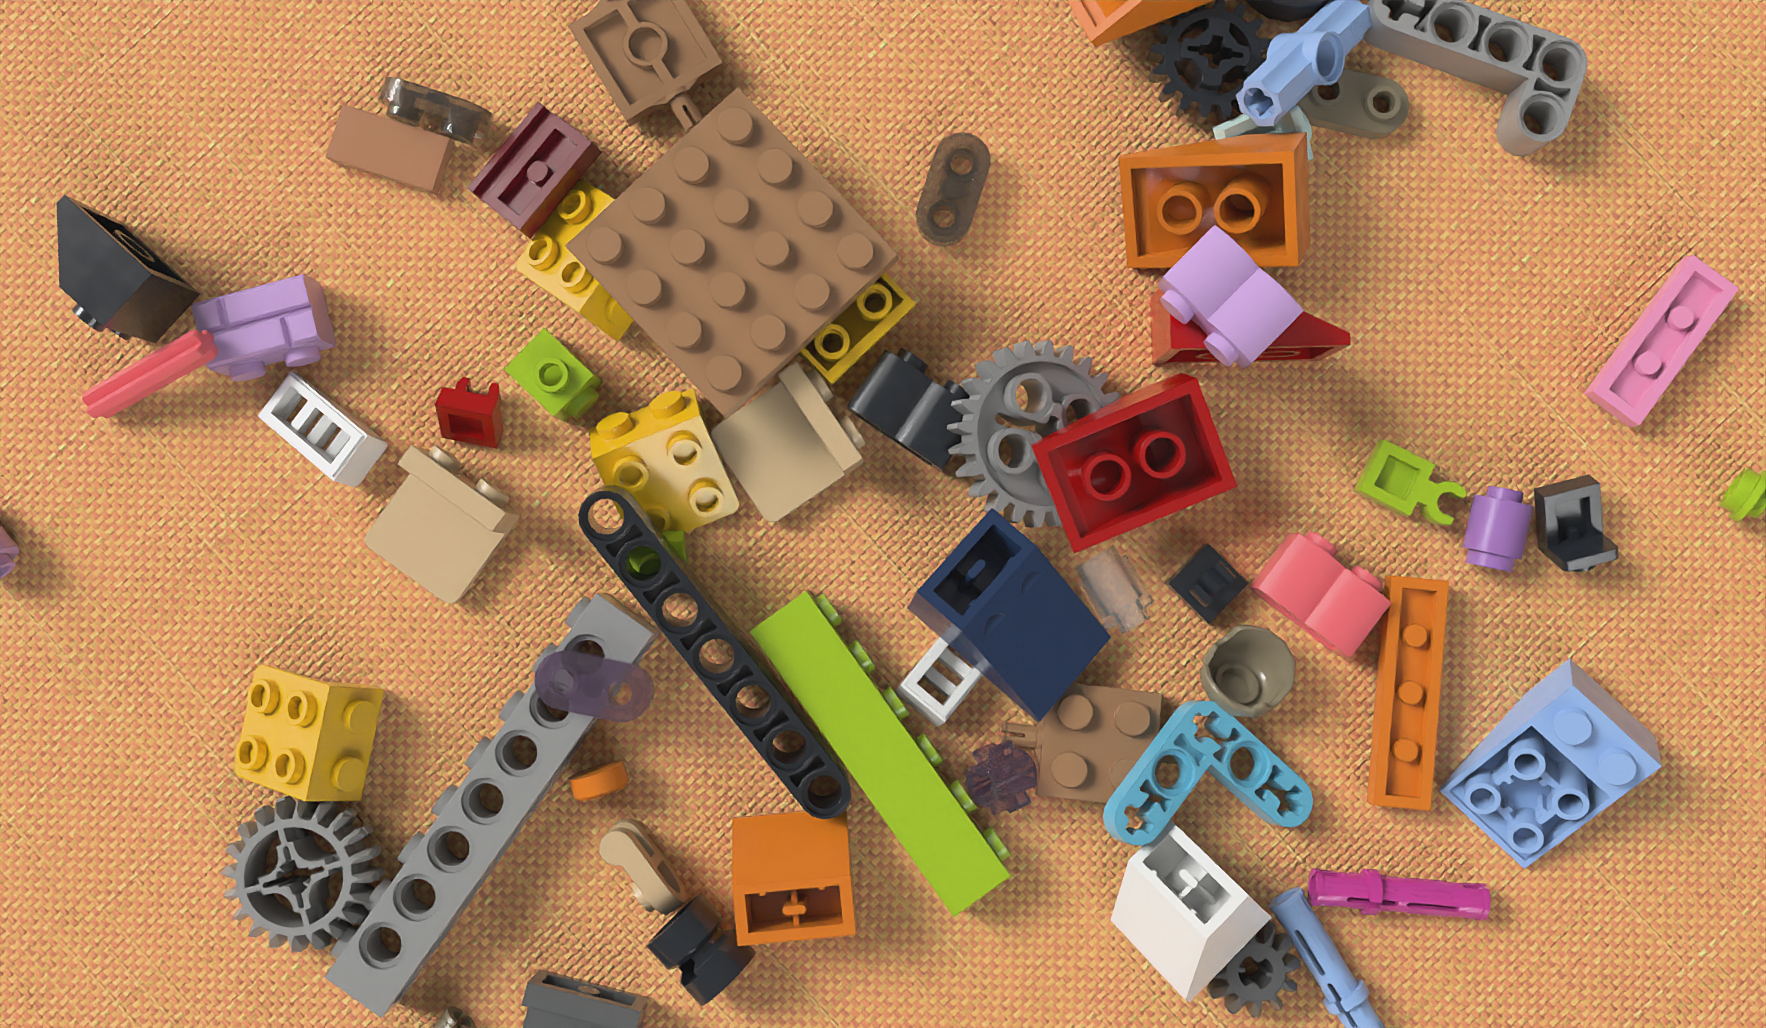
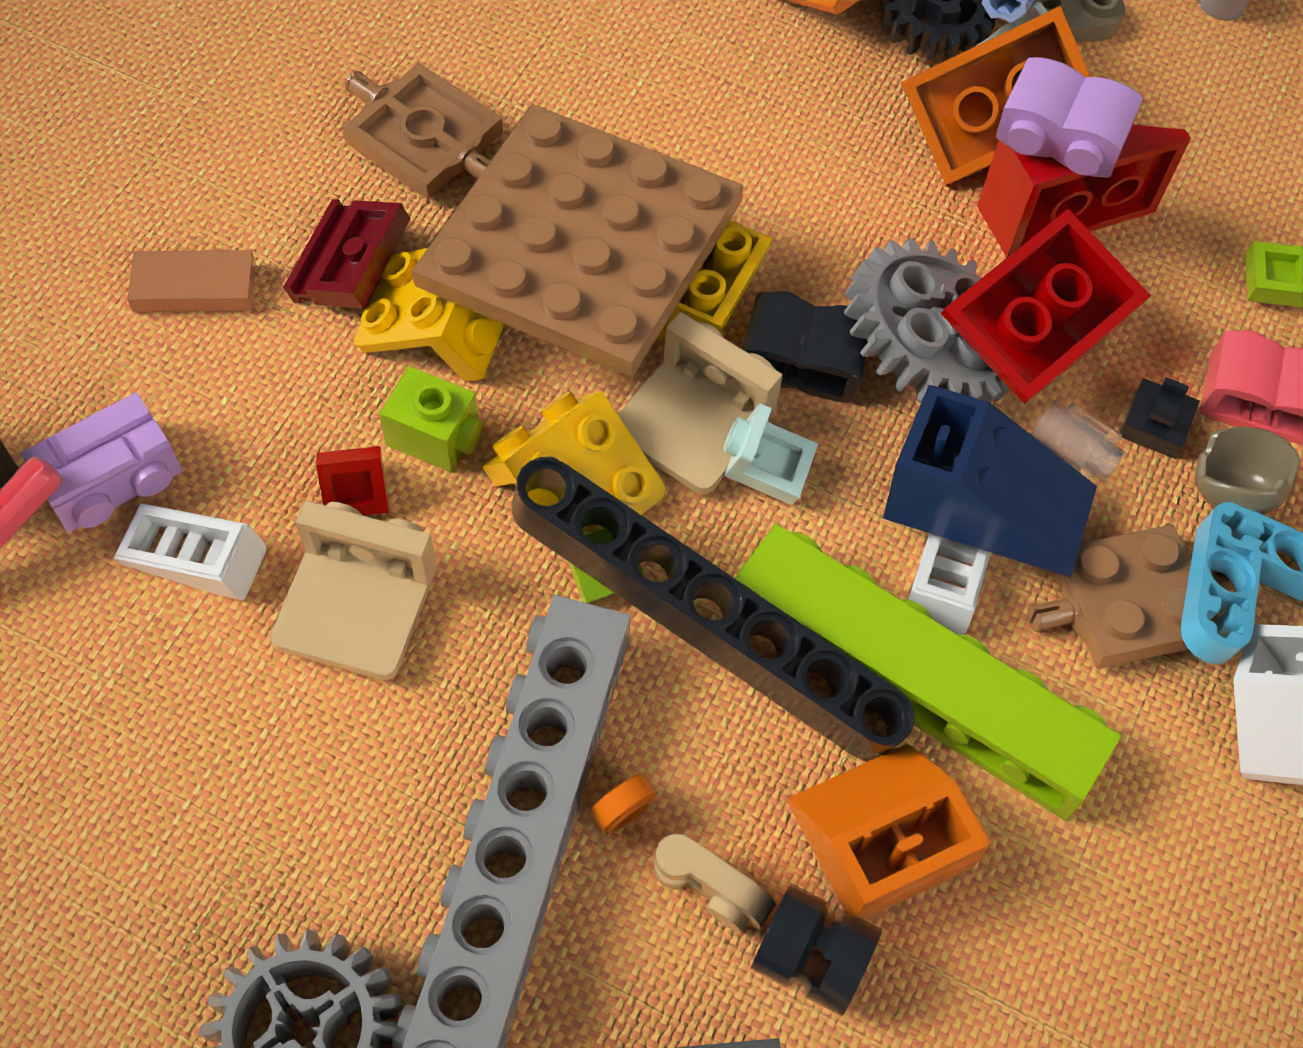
camera: 30 degrees left, 25 degrees down
yellow bracket [234,665,384,801] -> none
clear smoke plate [378,77,494,145] -> none
plate [535,650,655,722] -> none
clear smoke plate [916,132,991,247] -> none
gear [966,740,1037,815] -> none
none -> light aqua bracket [723,403,818,505]

